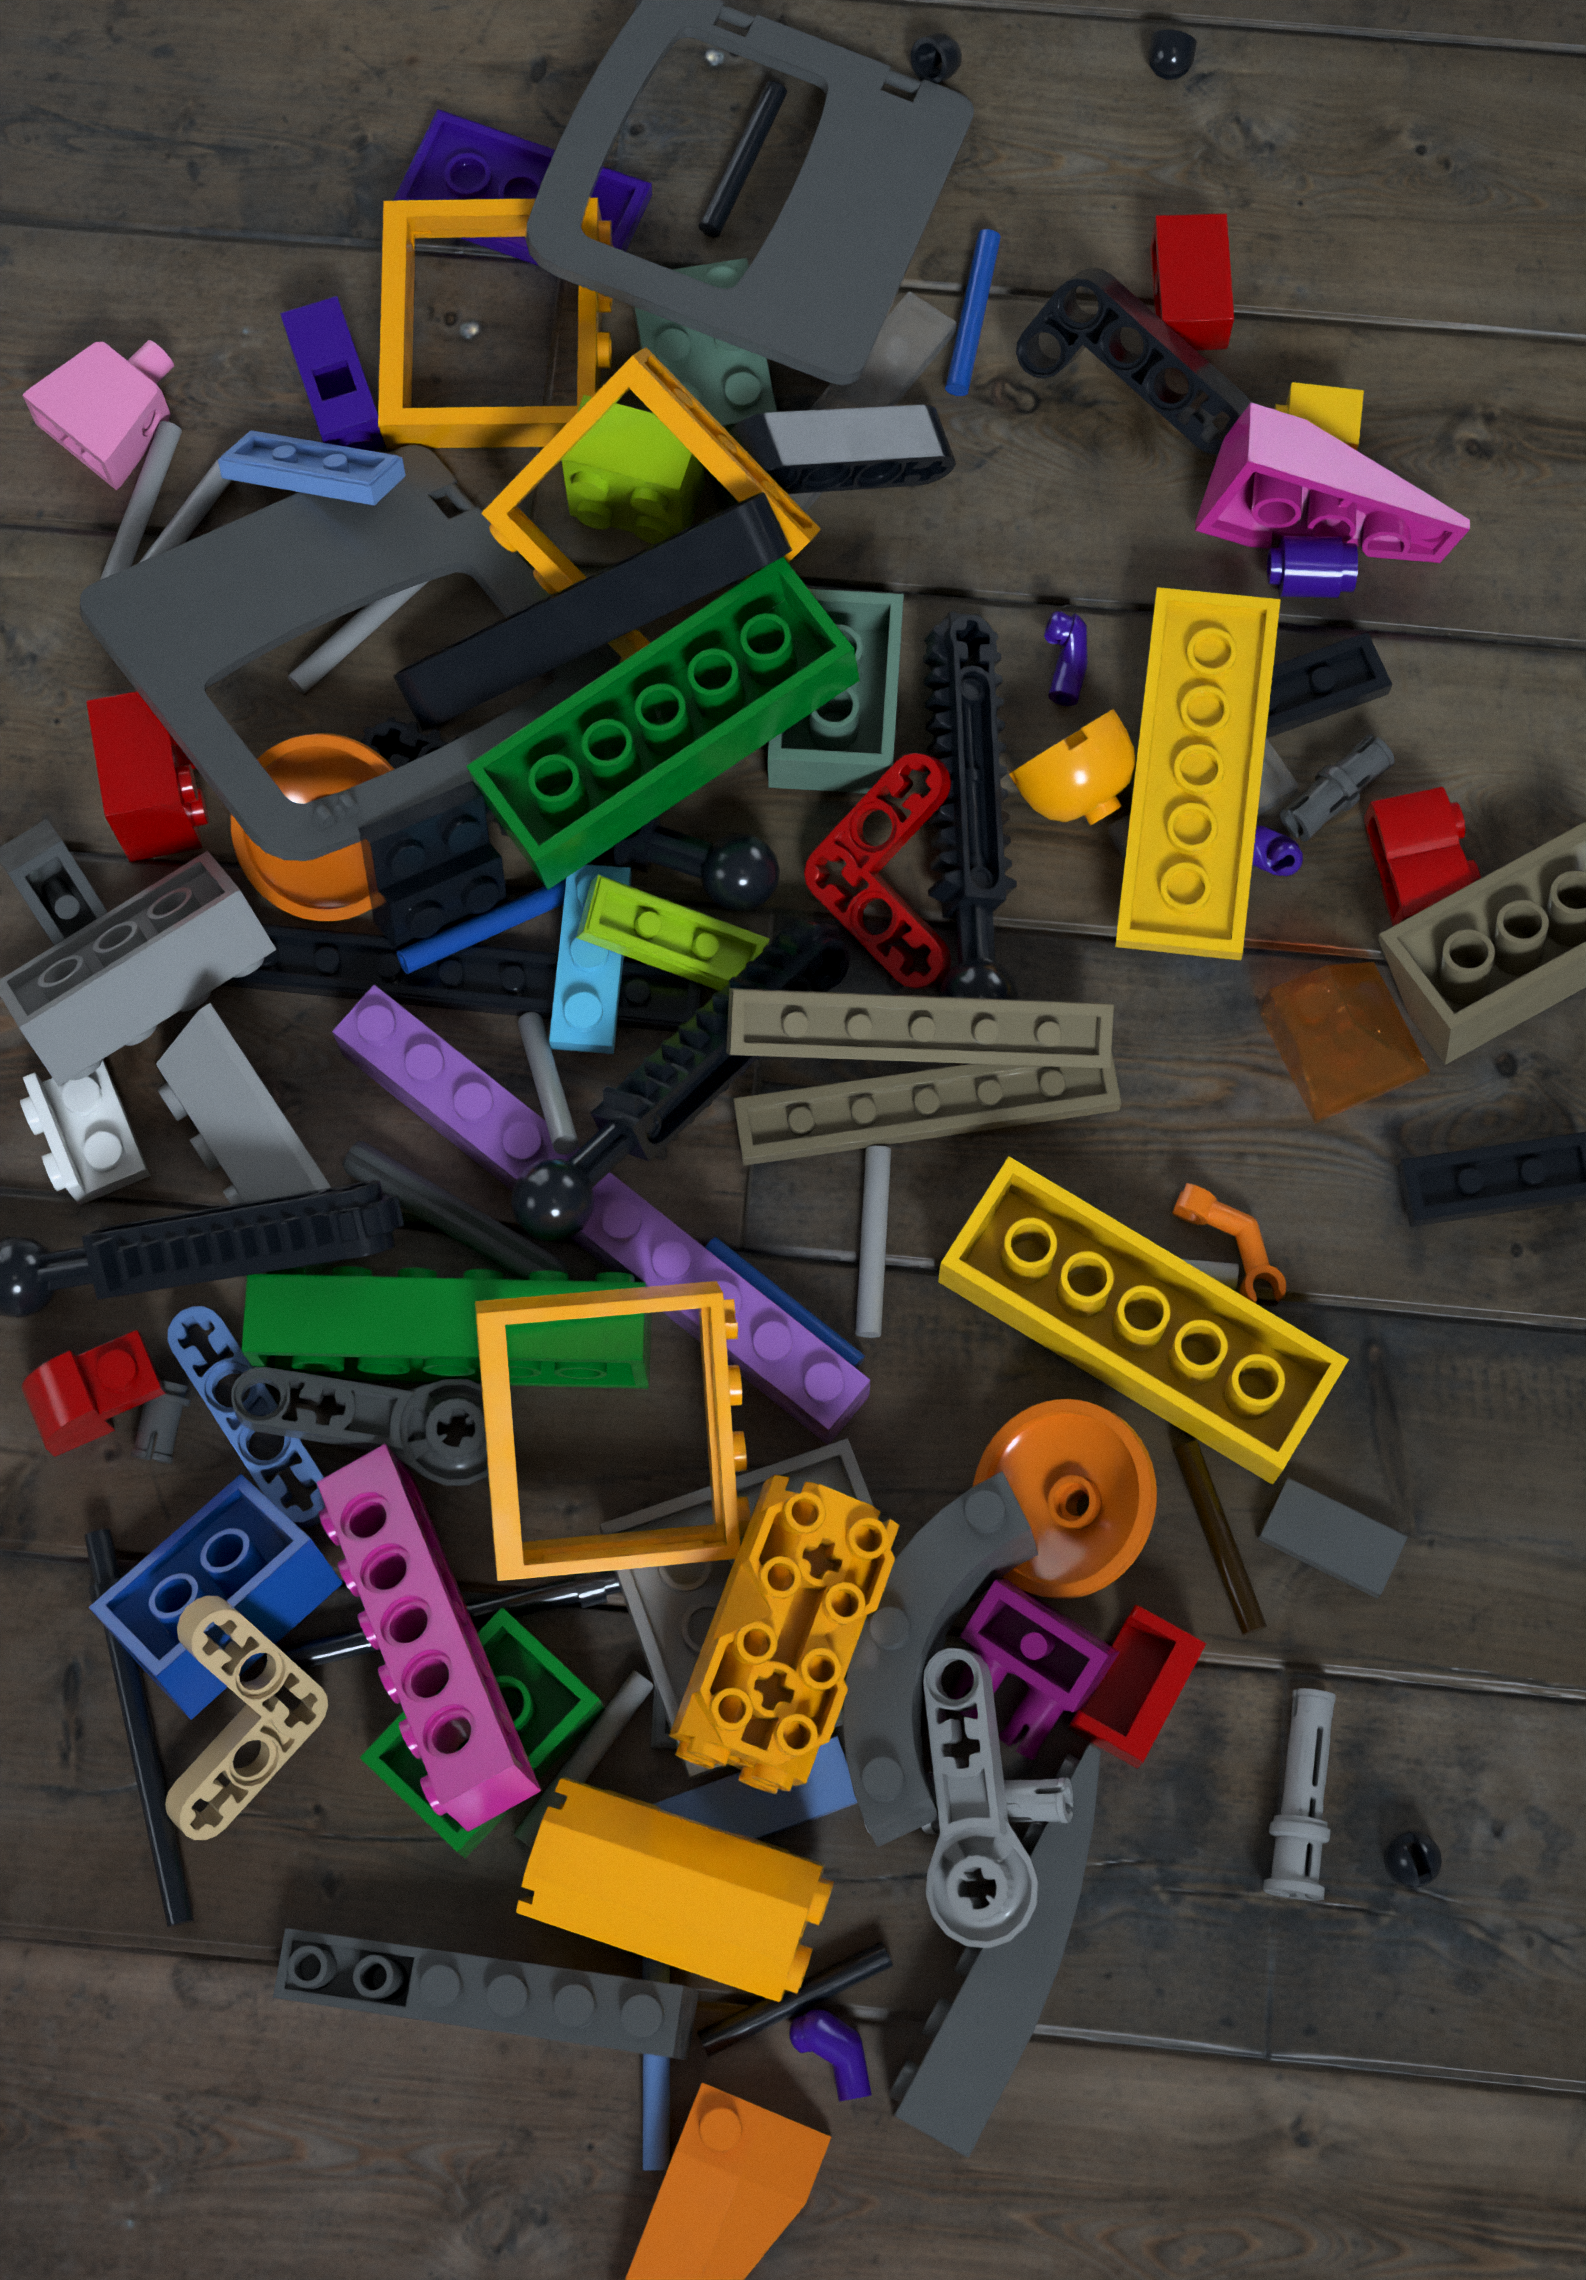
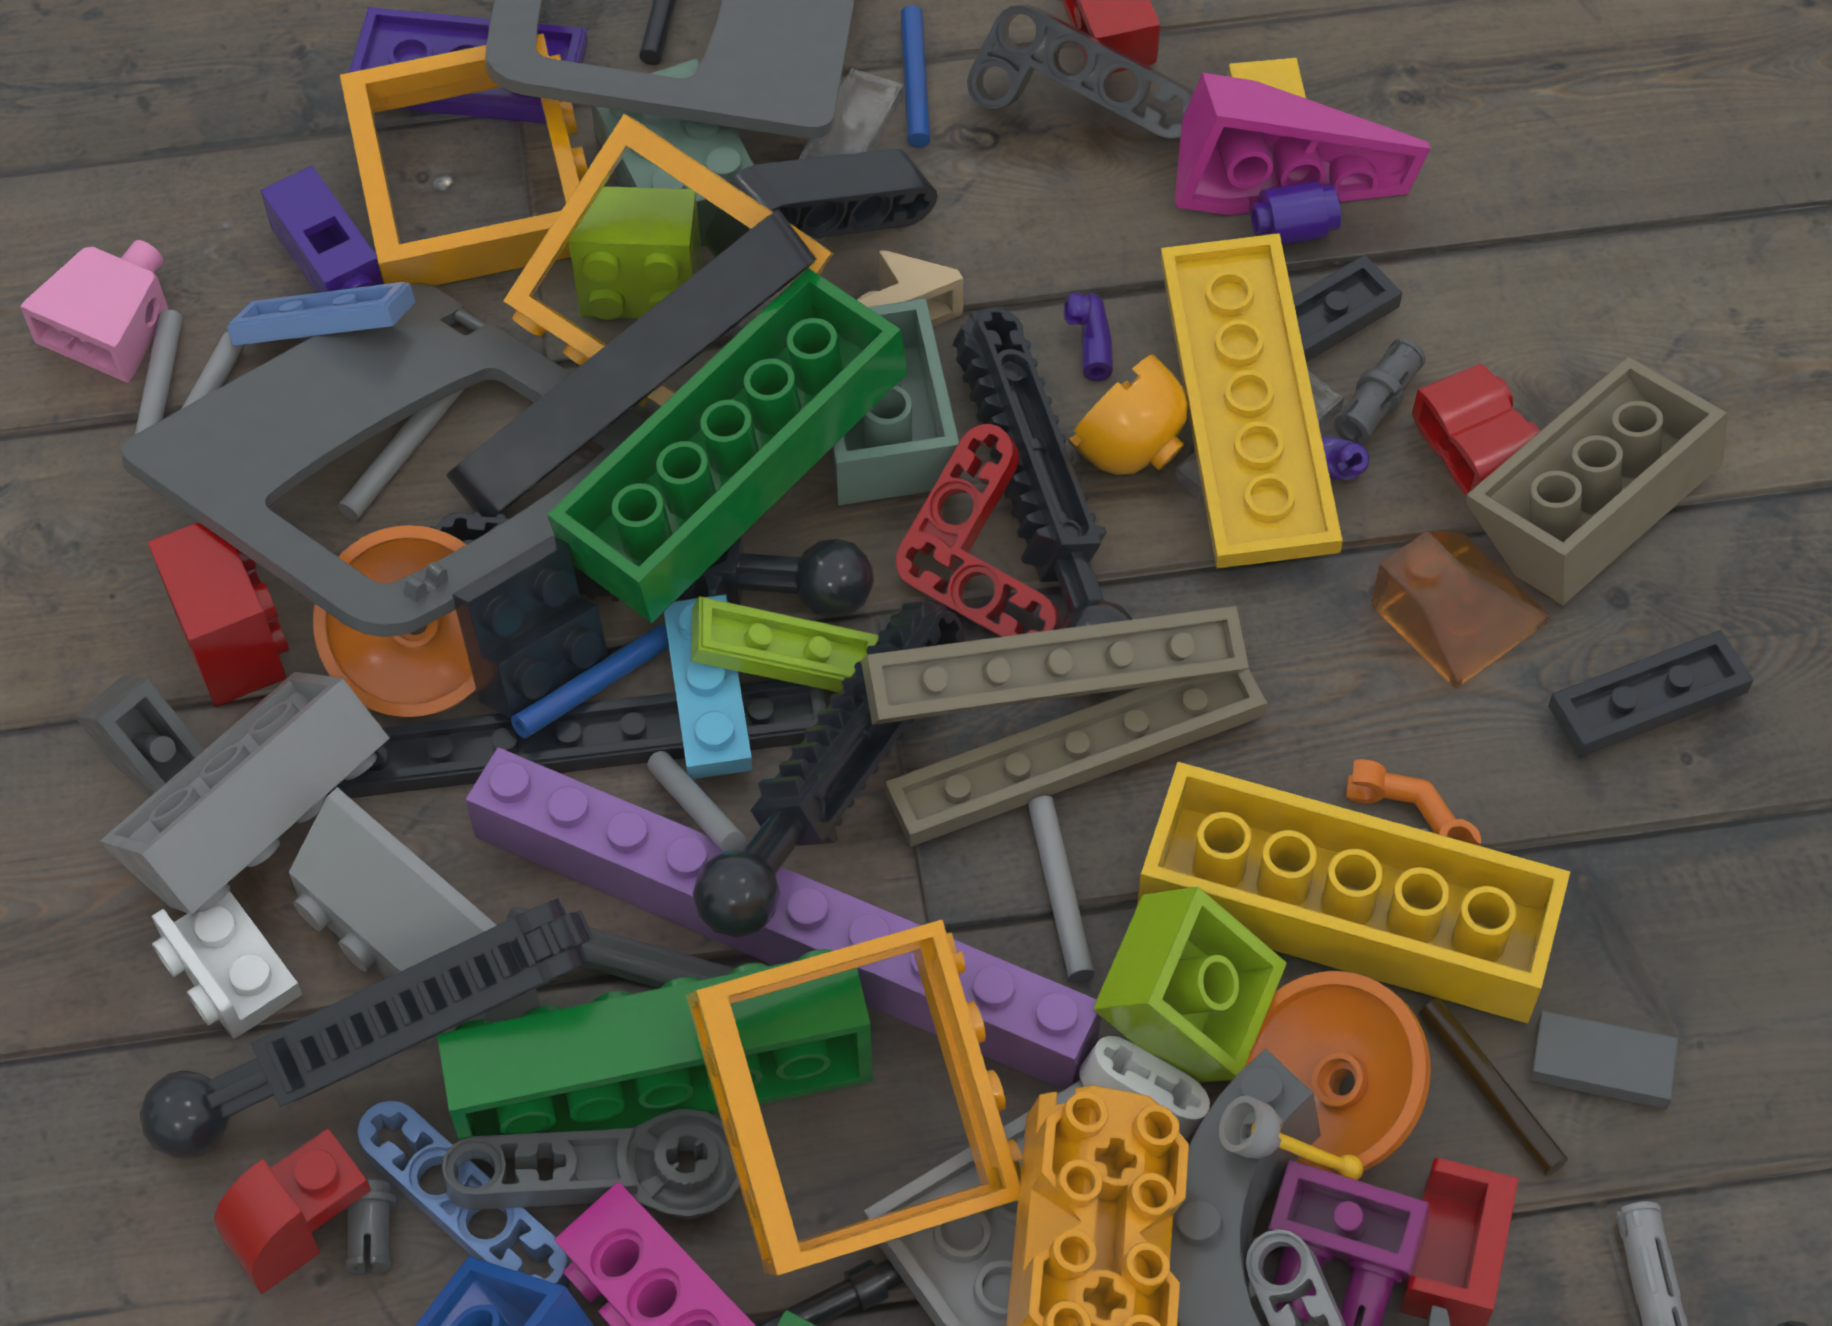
camera: 15 degrees left, 15 degrees down
none -> tan slope [857,250,963,327]
none -> white beam [1079,1036,1210,1139]
none -> lime brick [1093,886,1287,1083]
none -> light grey hinge [1219,1095,1363,1181]

